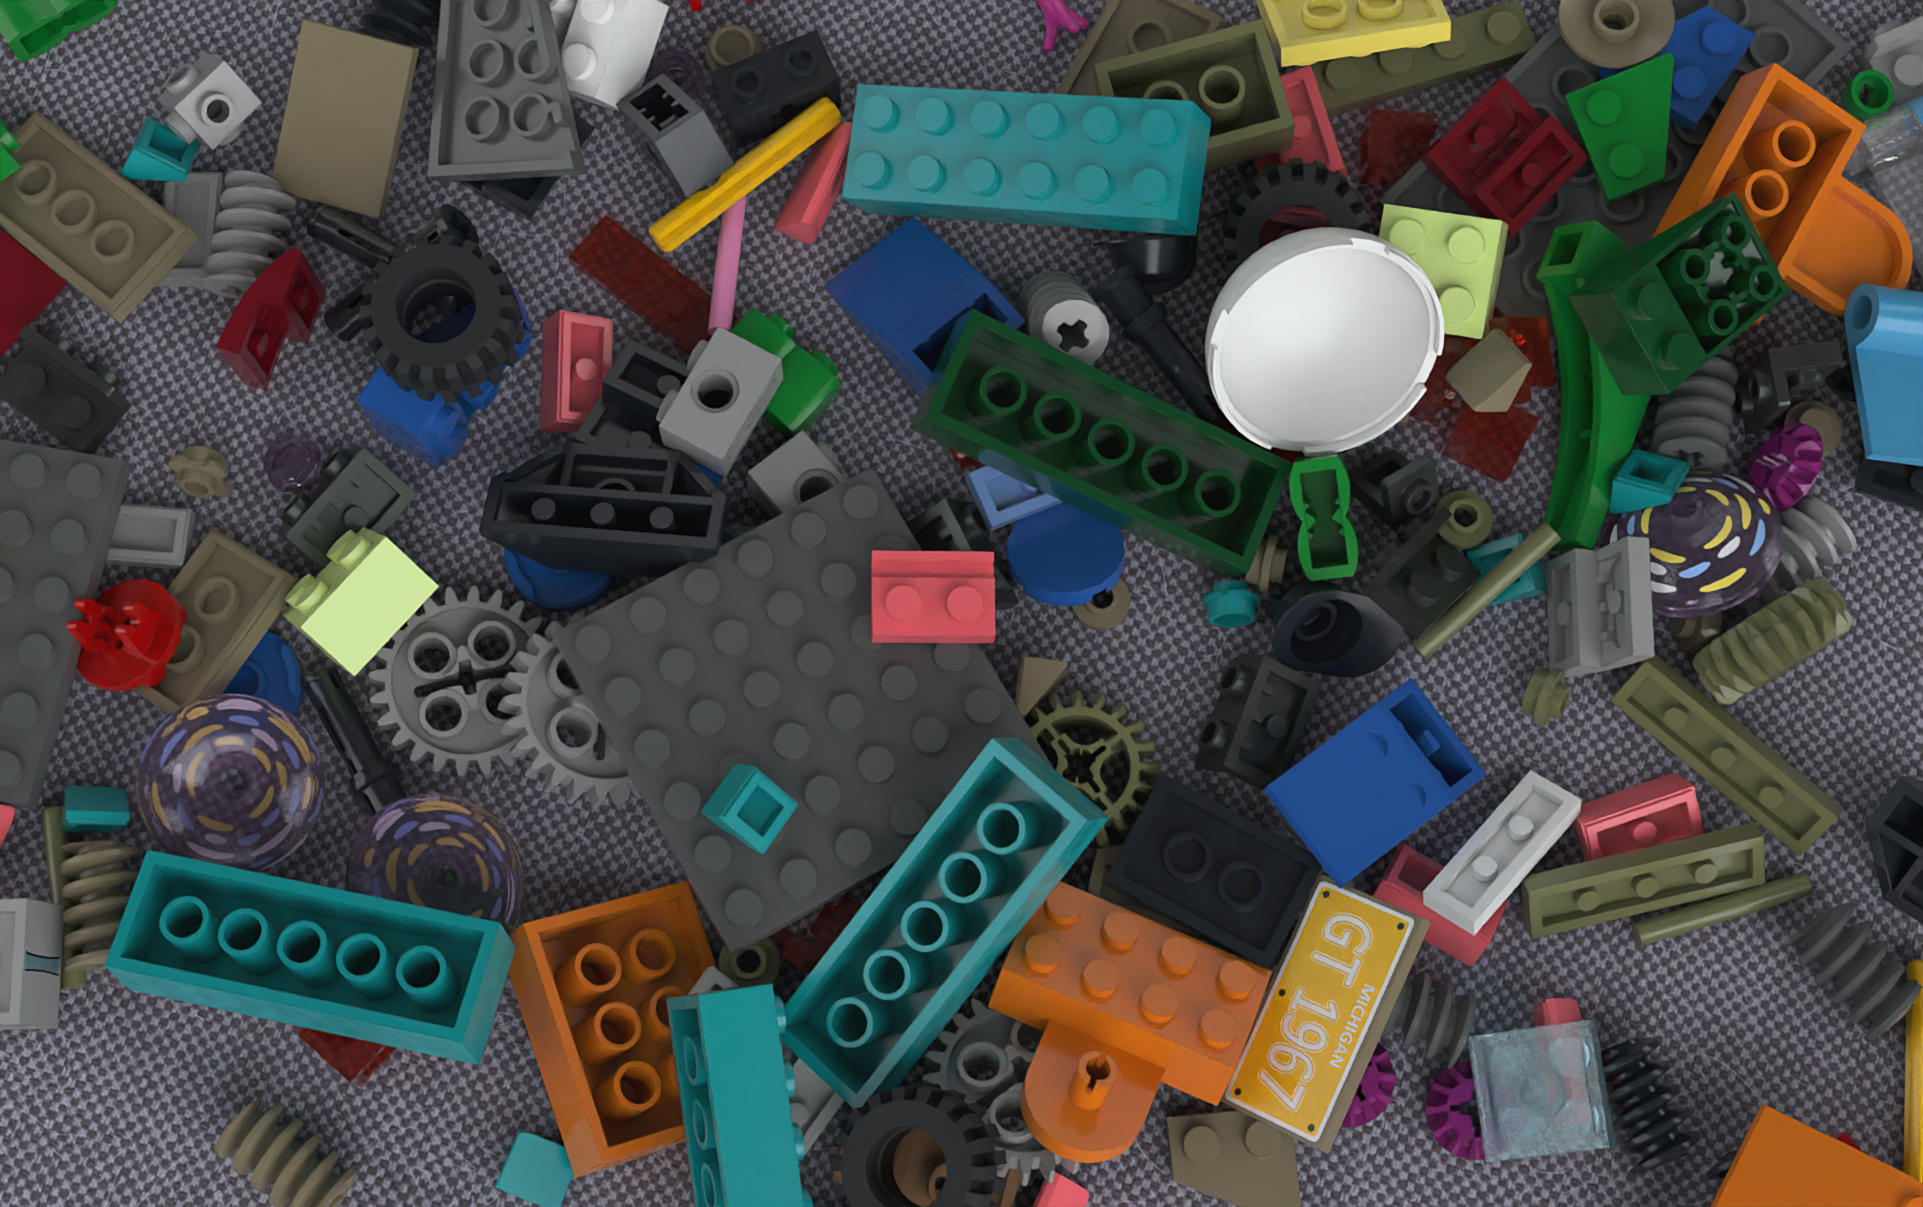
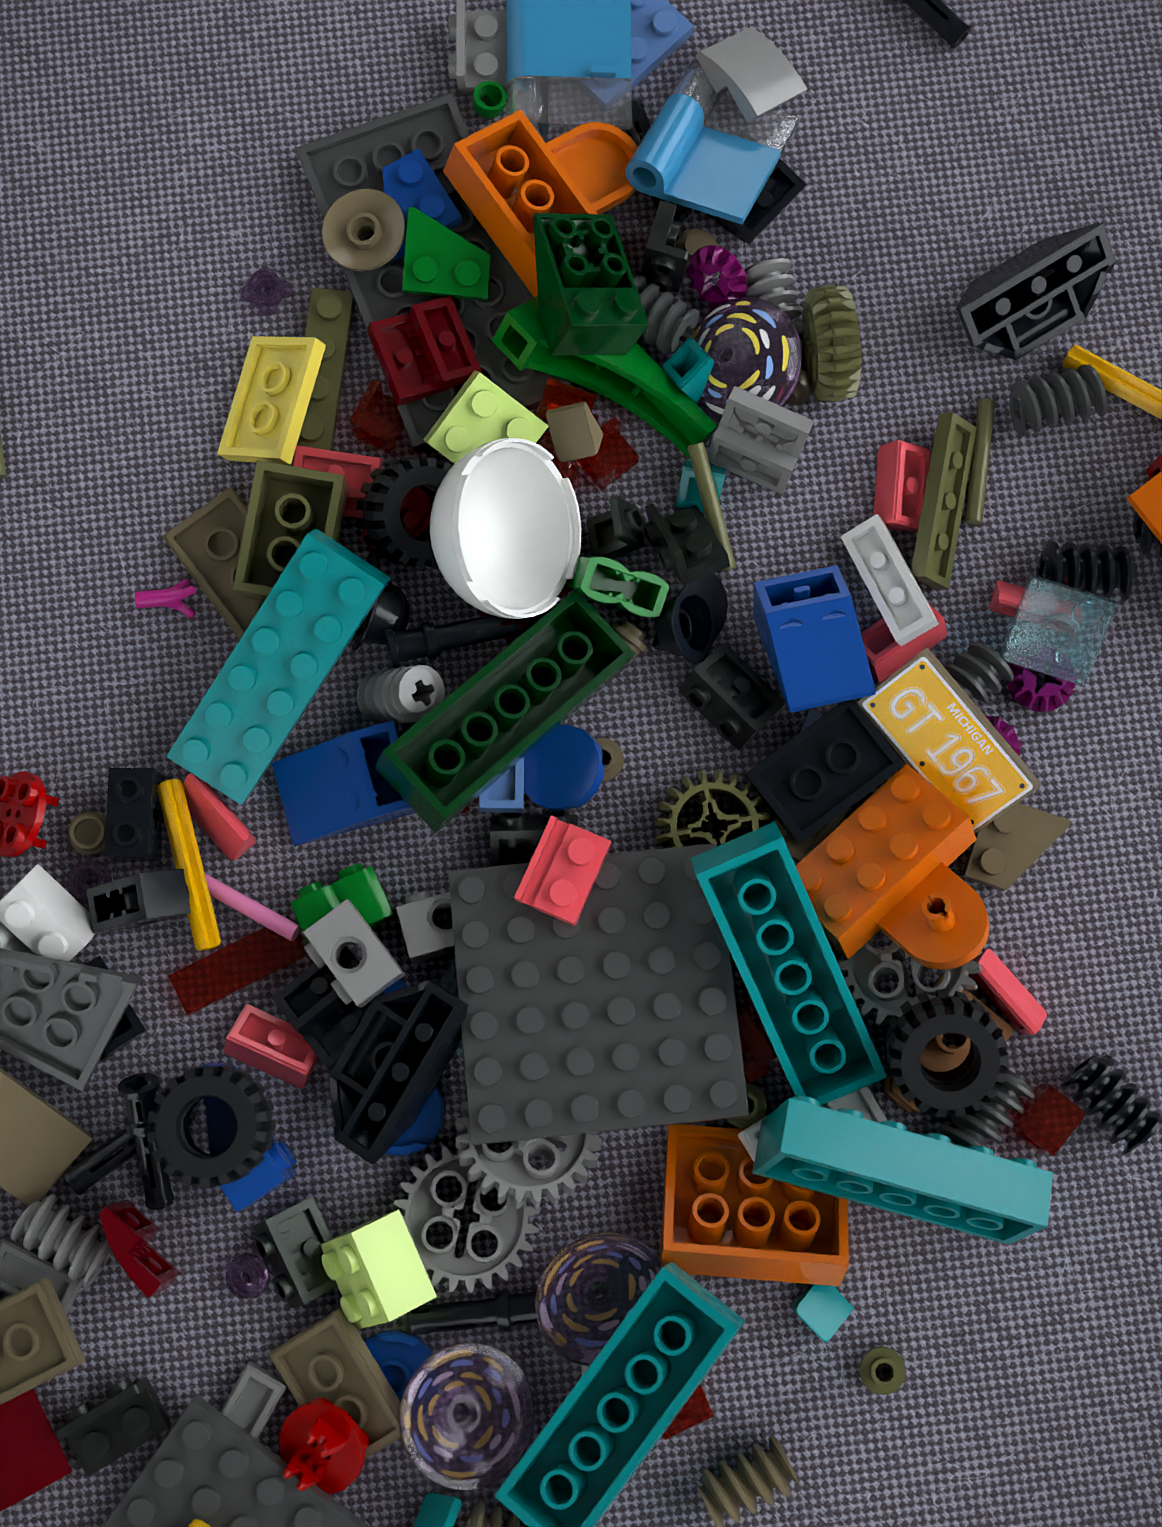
camera: 65 degrees left, 5 degrees up
dark tan plate [168,446,232,498] -> none
teal slope [701,763,799,854] -> none
dark tan slope [1015,656,1068,723] -> none
teal plate [1203,580,1261,628] -> none
olive plate [1433,490,1493,549] -> none
olive plate [1521,668,1571,727] -> none
olive plate [1610,654,1843,857] -> none

